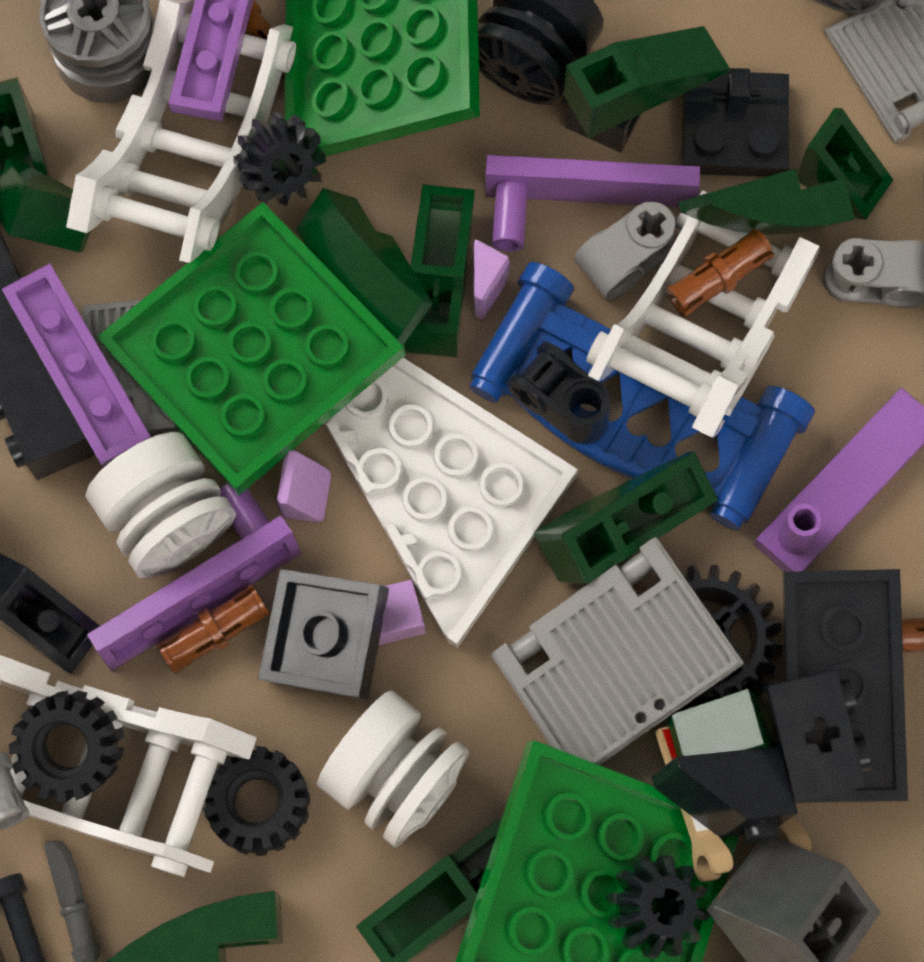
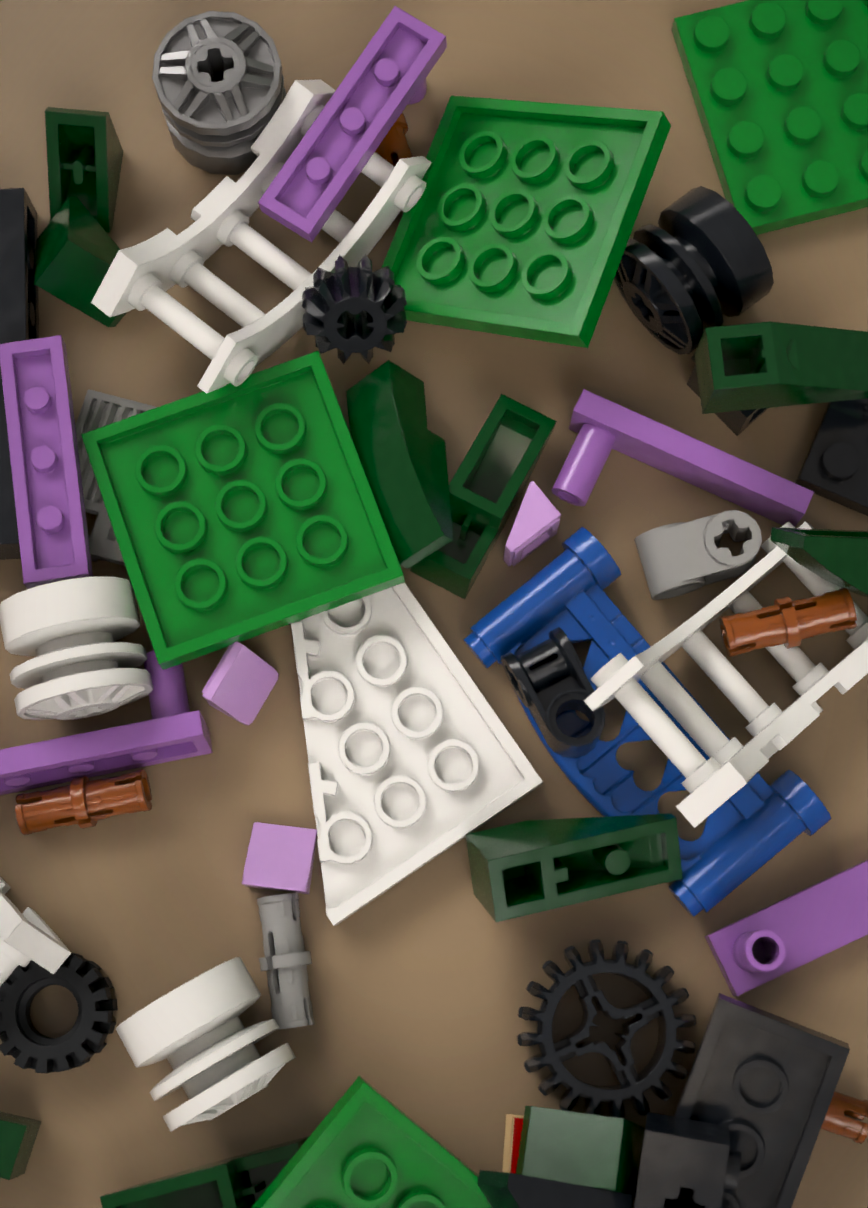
camera: 20 degrees right, 5 degrees up
hinge [258,569,389,700] -> none
light grey window [491,537,745,765] -> none
none -> light grey pin [257,893,315,1030]

